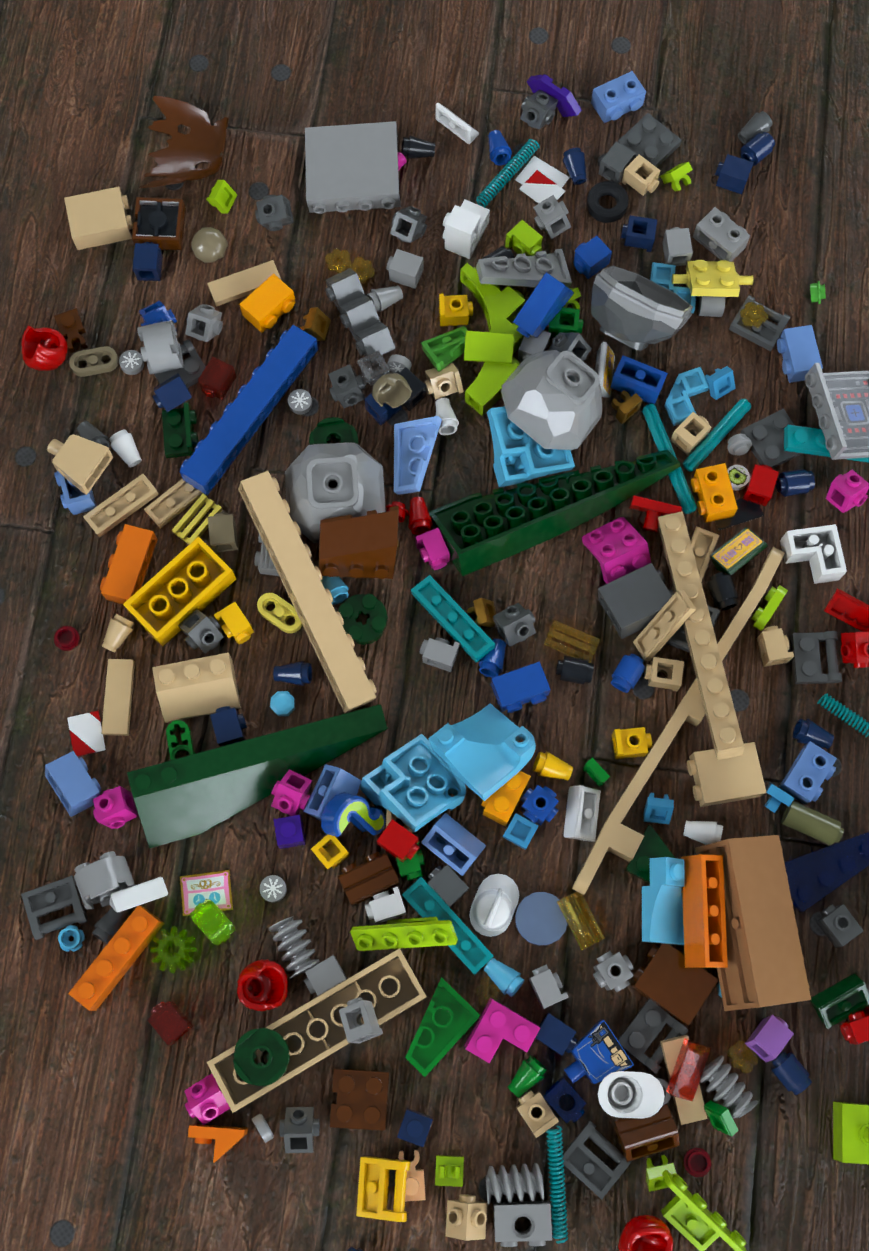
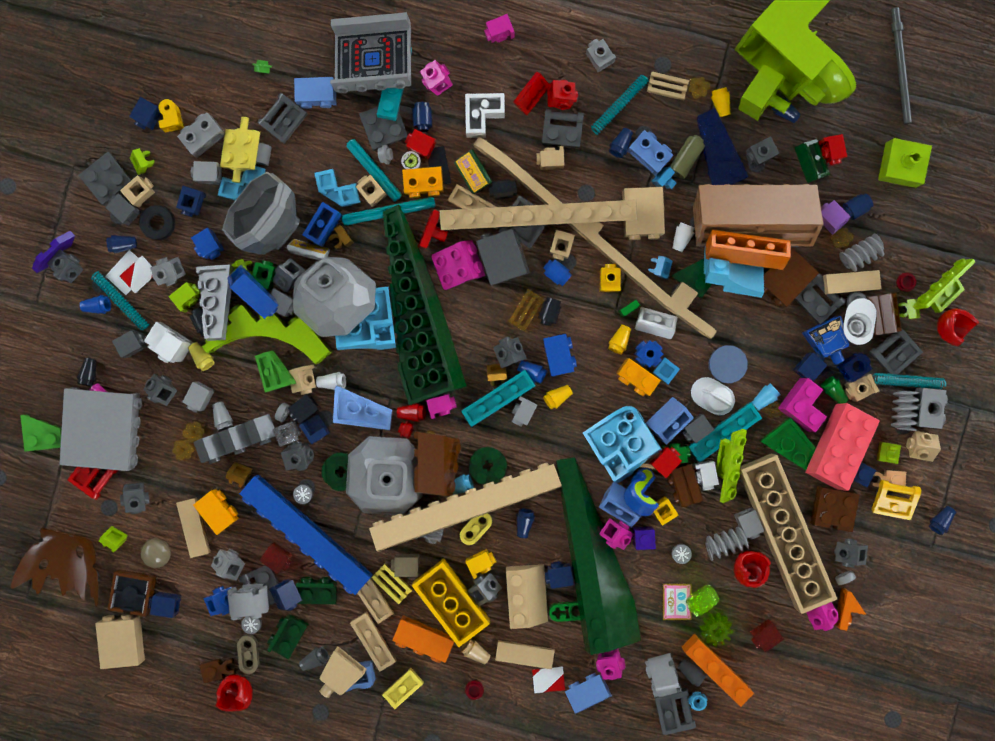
camera: 85 degrees left, 15 degrees up
white cone [109,430,142,468] -> none
white slope [110,877,168,912] -> none
dark green plate [233,1028,290,1086] -> none
medium azure tile [270,691,295,716] -> none
light grey brick [339,997,383,1044] -> none
dark tan hair [372,373,412,408] -> none
medium azure slope [428,704,536,801] -> none
white slope [436,103,479,144] -> none
yellow brick [439,294,473,326] -> none
lime slope [464,331,514,364] -> none
light grey brick [529,964,568,1009] -> none
clear yellow tile [557,892,605,950] -> none
medium blue brick [591,71,646,123] -> none
light grey brick [593,951,634,992] -> none
tan tile [633,590,696,661] -> none
clear red slope [666,1038,711,1101] -> none
green tile [704,1100,739,1136] -> none
dark azure tile [705,366,736,400] -> none
dark grey cone [737,111,773,144] -> none
clear yellow plant [740,302,768,327] -> none
dark blue brick [741,132,775,166] -> none
lime plate [751,585,788,631] -> none
none -> bright green wing [20,415,62,452]
none -> red plate [68,467,118,500]
none -> dark grey brick [112,330,148,358]
none -> yellow leg [158,99,184,133]
none -> light yellow cone [188,342,215,371]
none -> dark green bracket [267,614,309,659]
none -> light yellow plate [382,668,424,709]
none -> yellow cone [543,385,573,409]
none -> coral brick [805,403,880,491]

